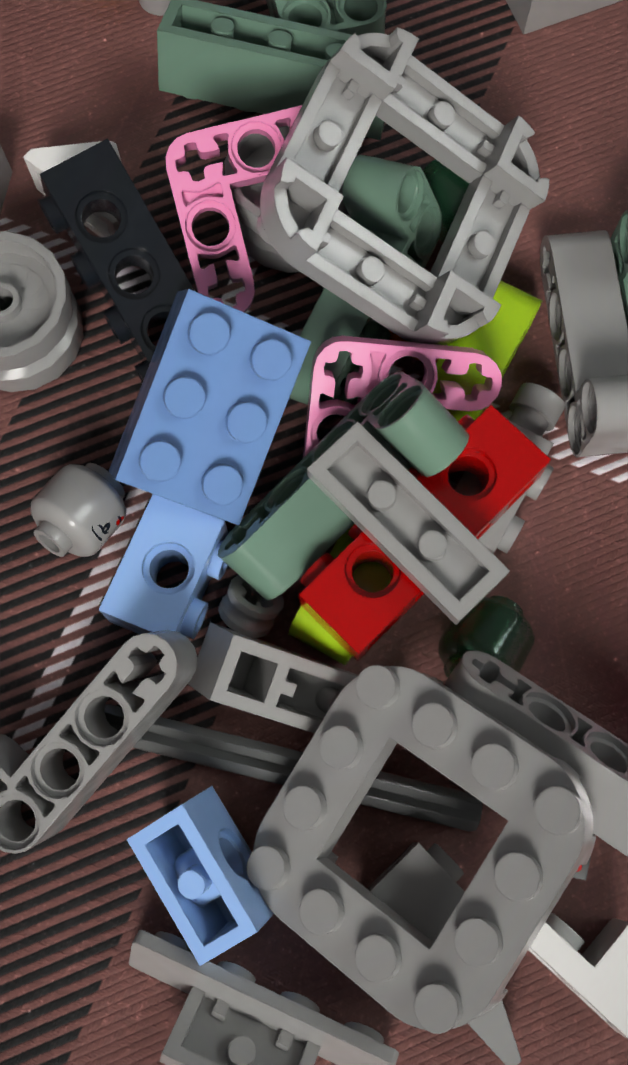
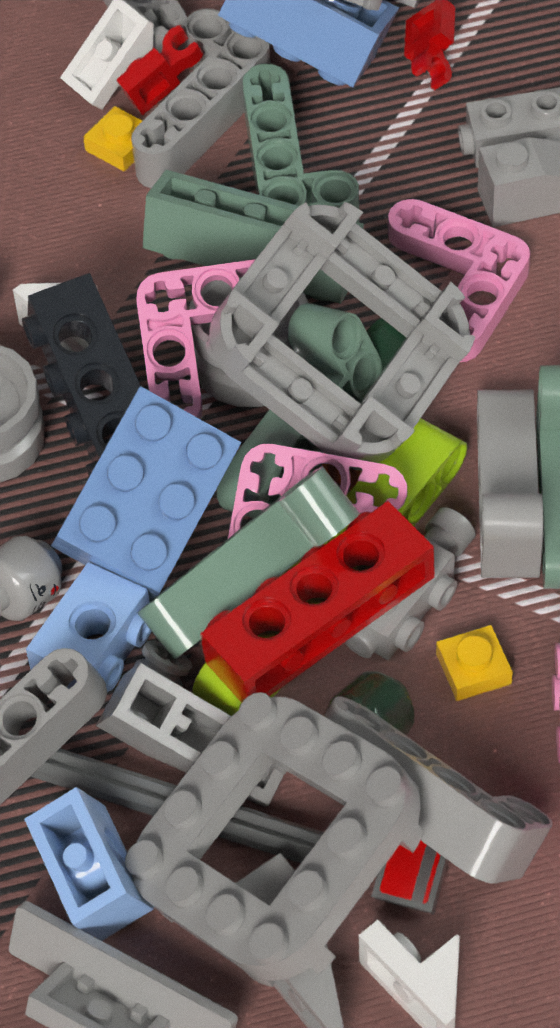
camera: 10 degrees right, 20 degrees down
light grey plate [307,422,510,625] -> none
none -> bright pink beam [388,199,530,363]
none -> yellow plate [436,625,513,701]

